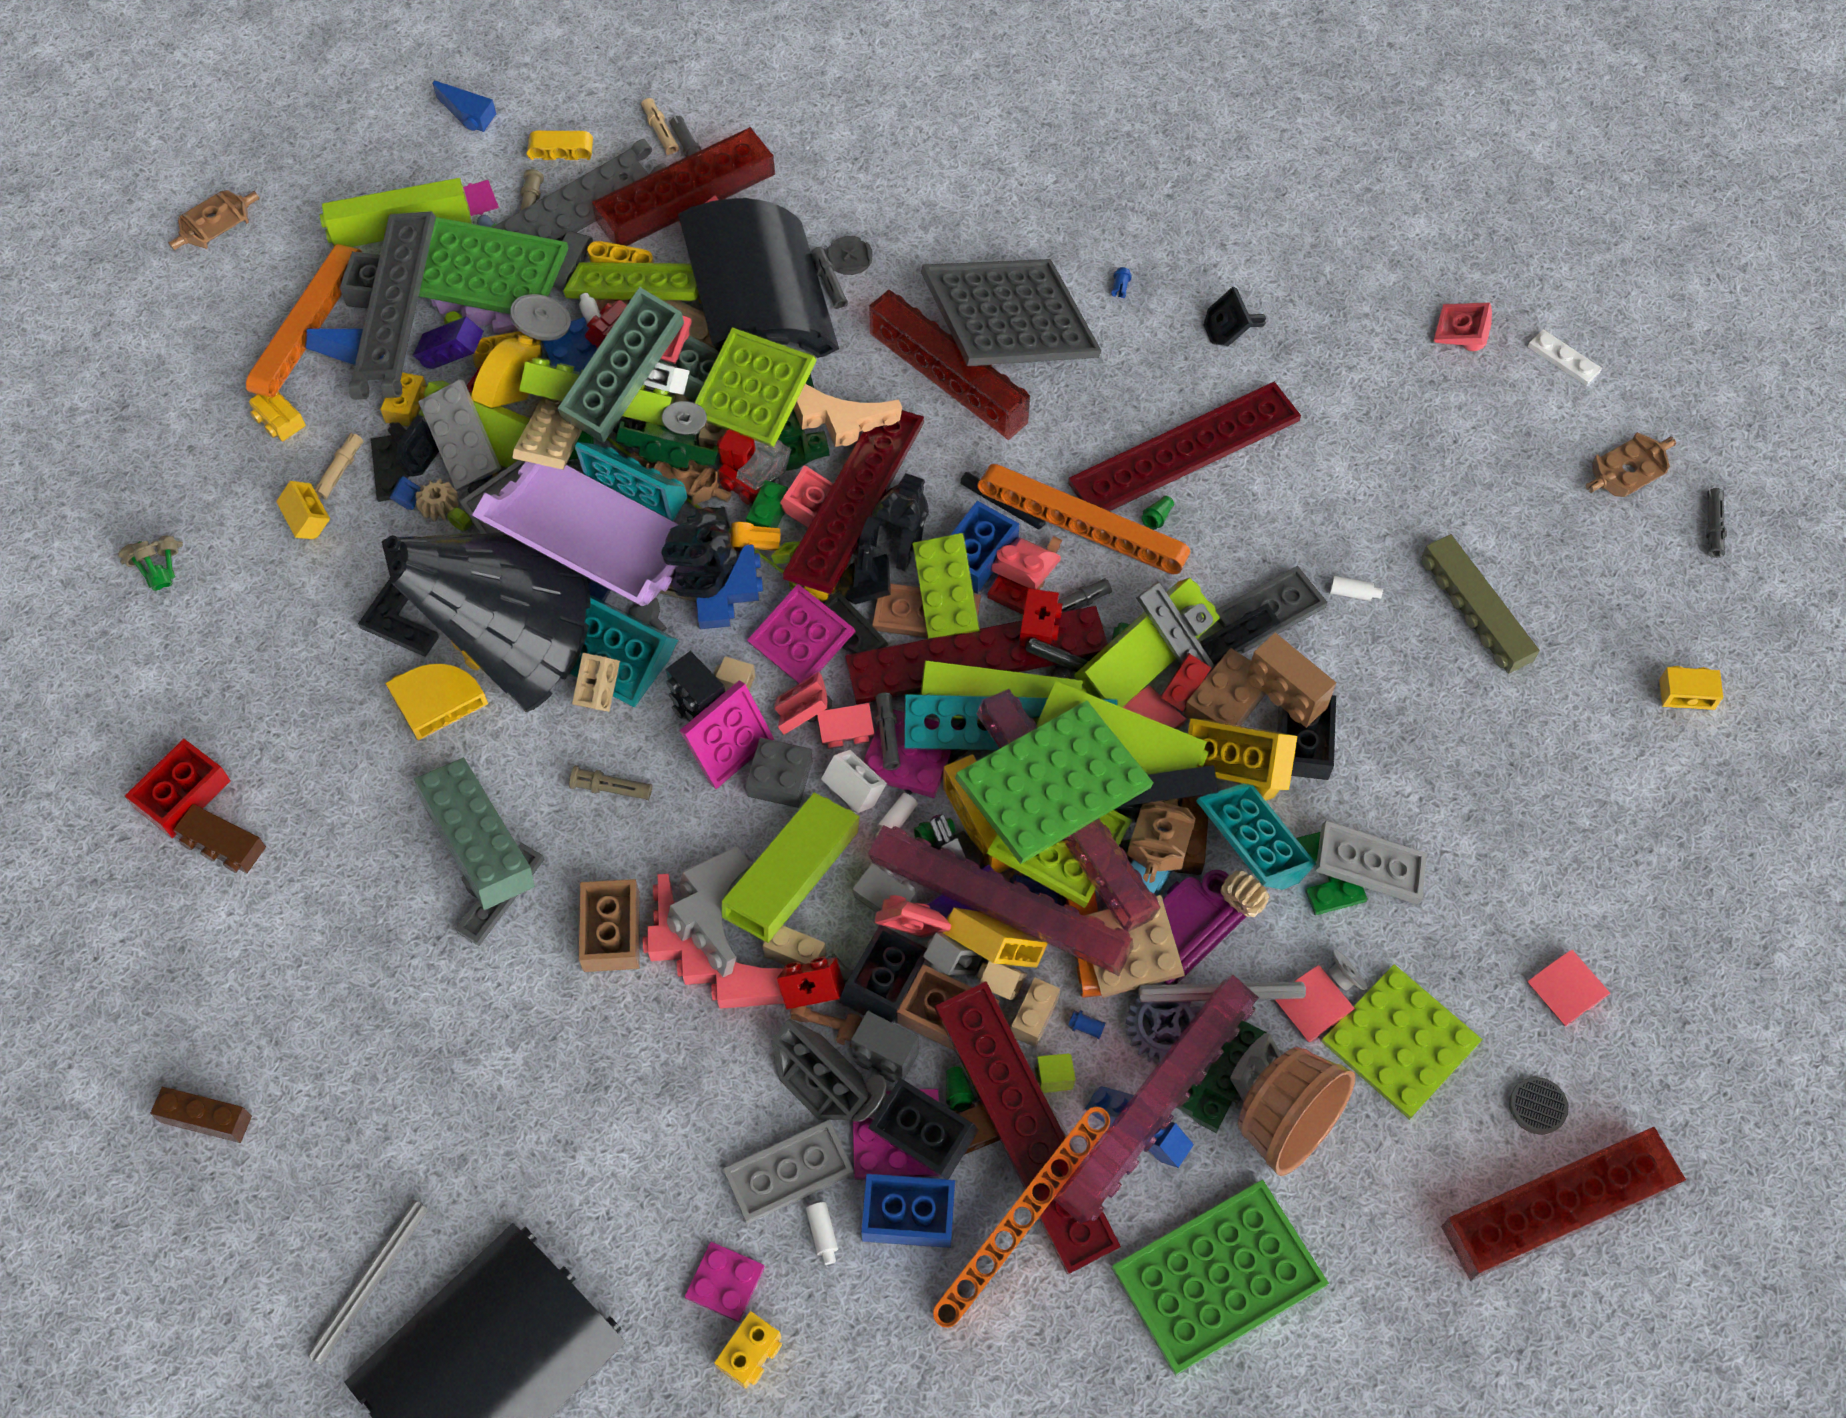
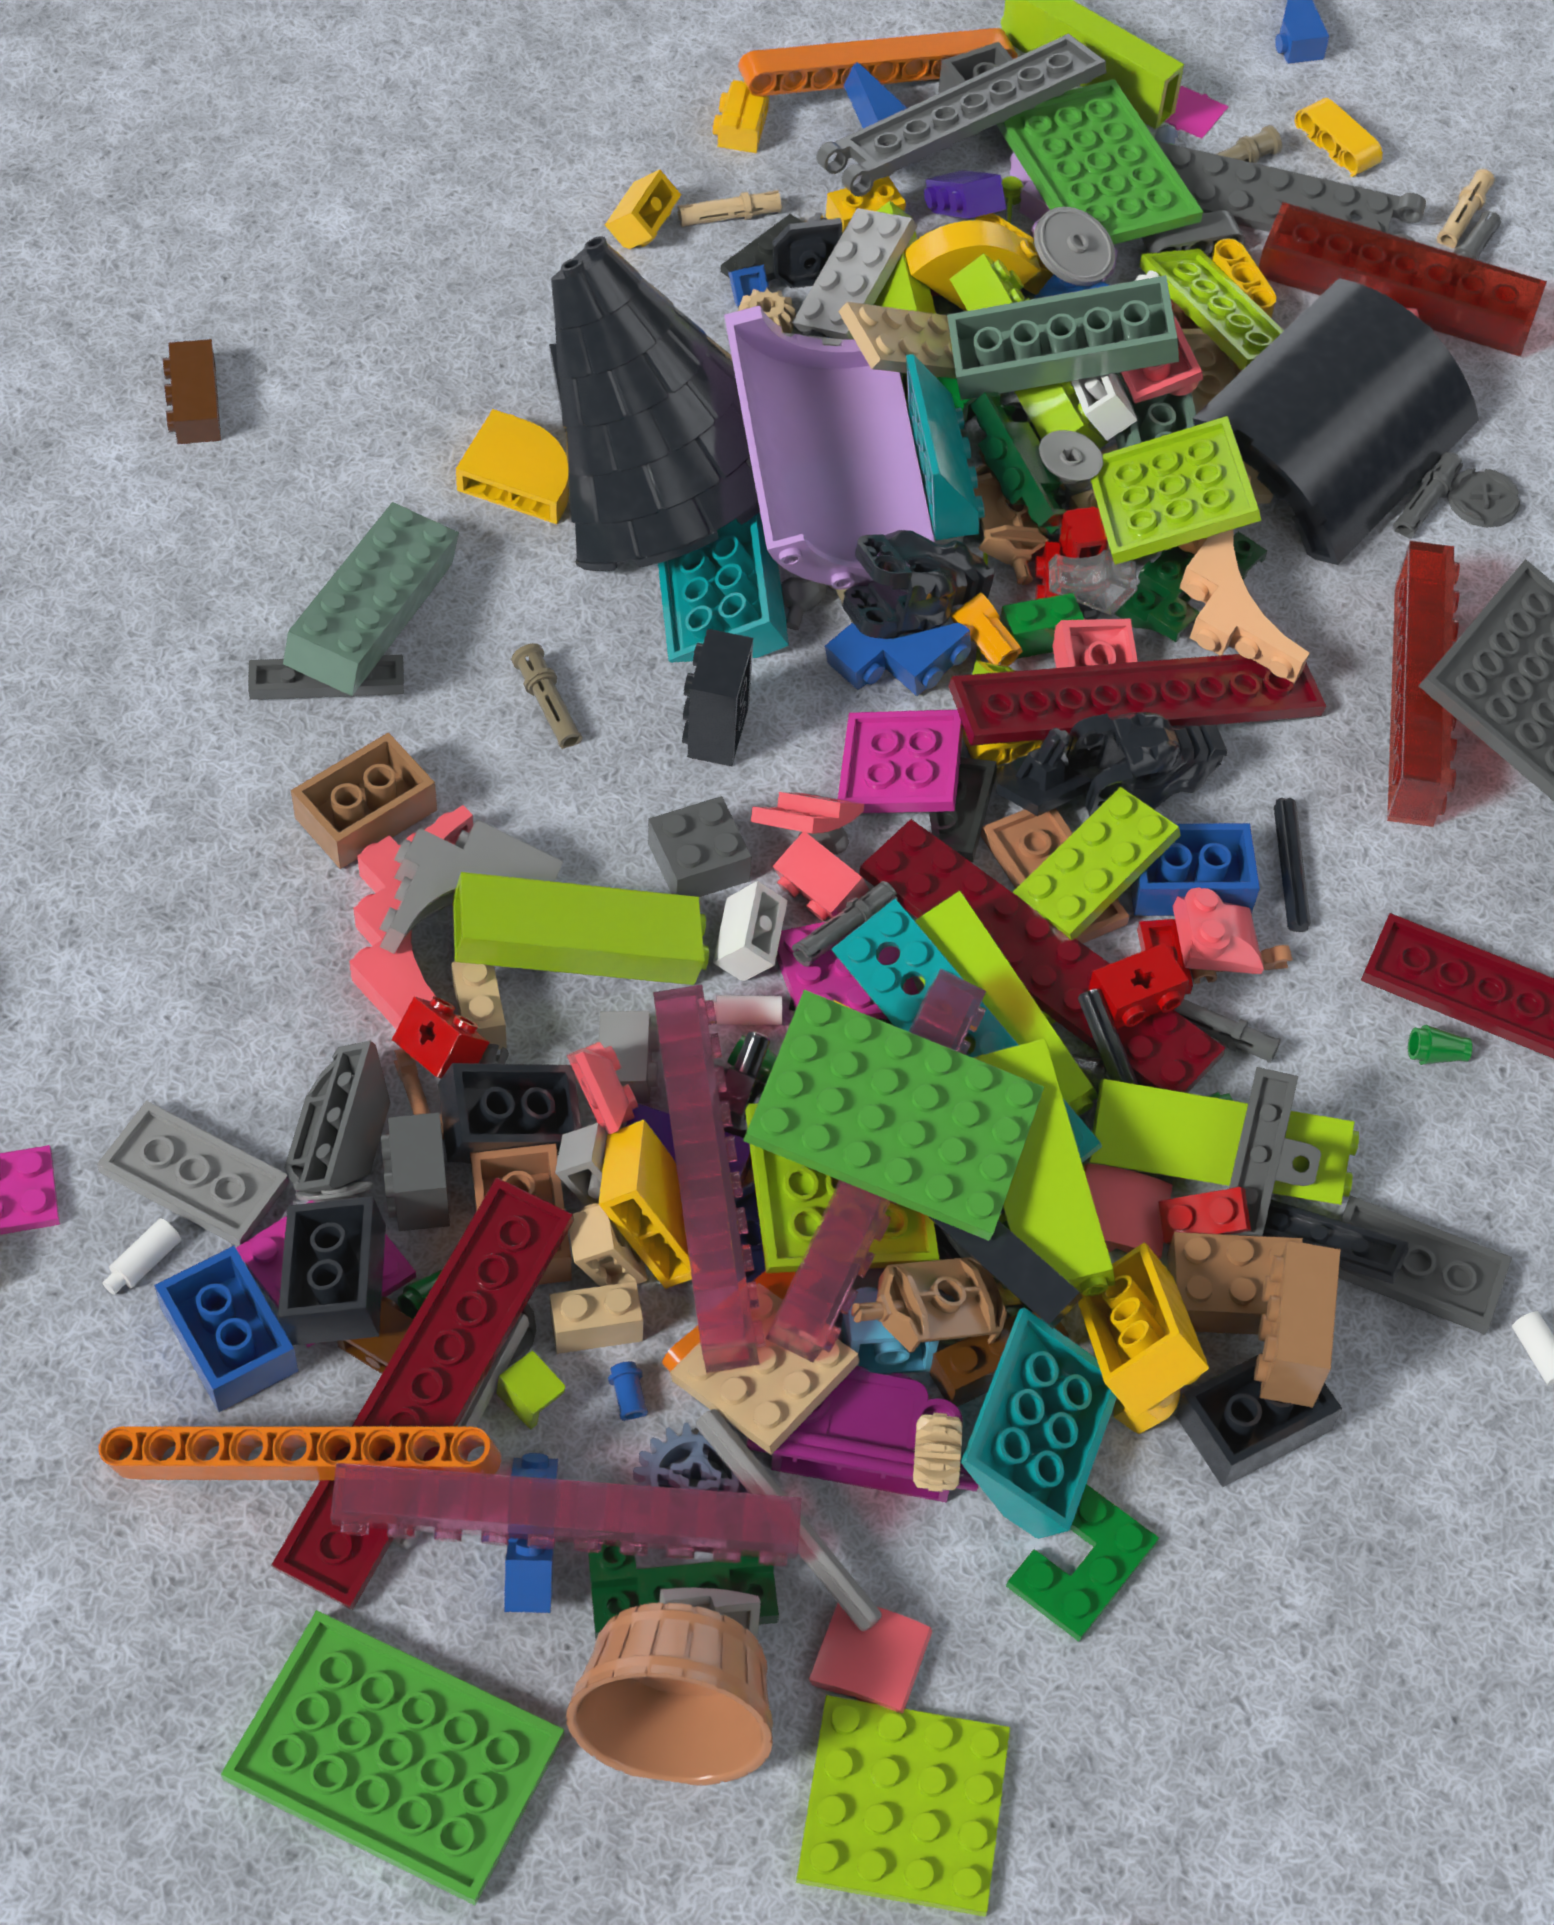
camera: 50 degrees right, 5 degrees down
plant [118,535,183,591] -> none
red brick [125,738,231,839] -> none
tan brick [572,653,620,712] -> none
dark pink plate [679,680,774,789] -> none
tan brick [714,656,755,691] -> none
orange beam [978,464,1190,574] -> none
light grey plate [1315,820,1427,905] -> none
light grey piece [1328,949,1368,991] -> none

